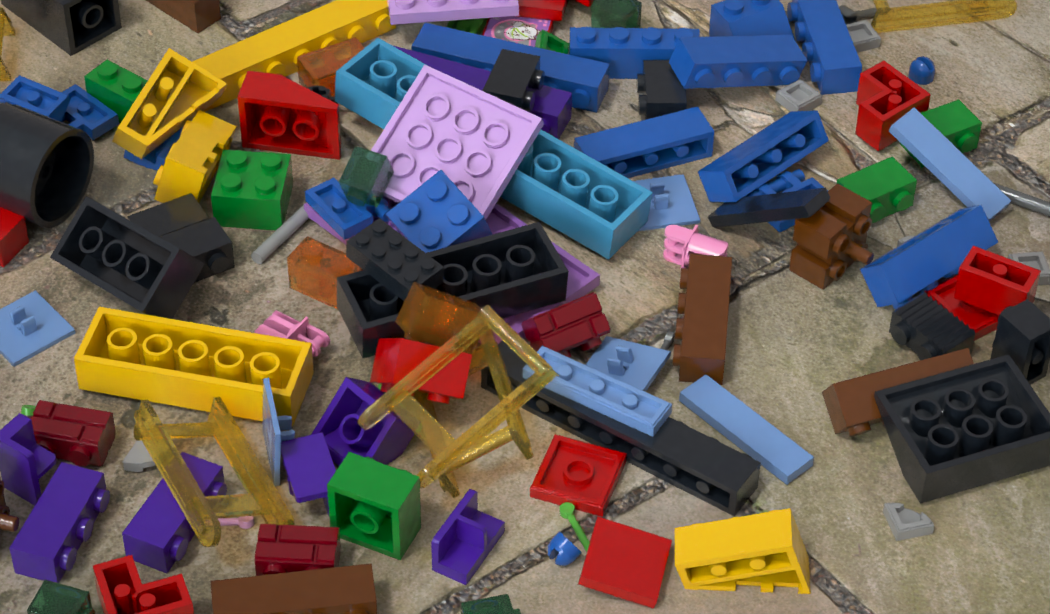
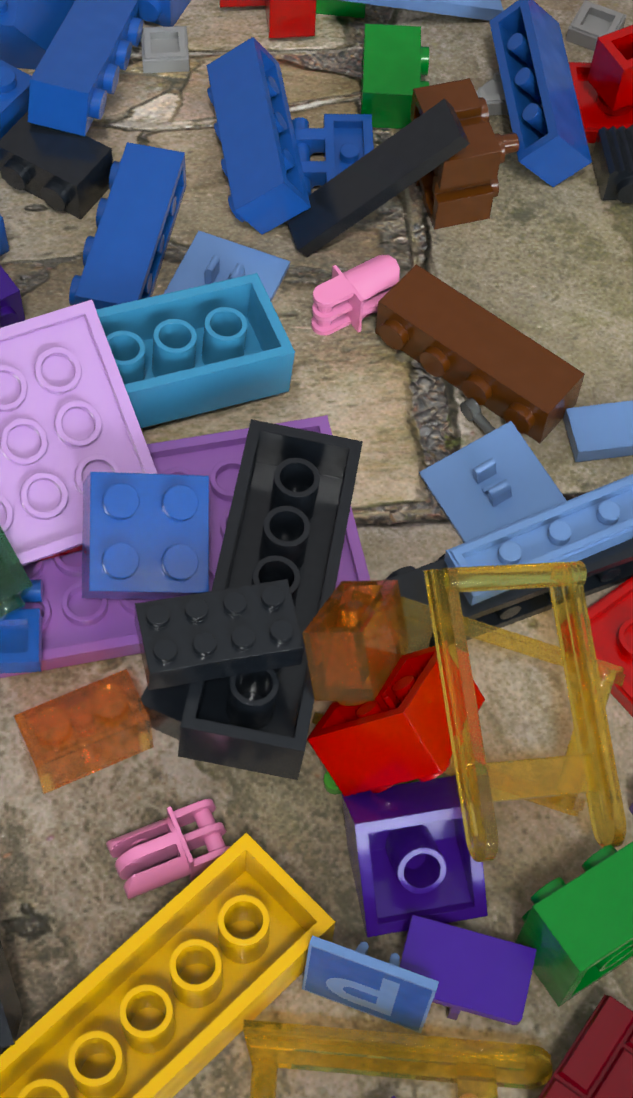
camera: 60 degrees left, 15 degrees up
dark red brick [521,292,611,358] -> none

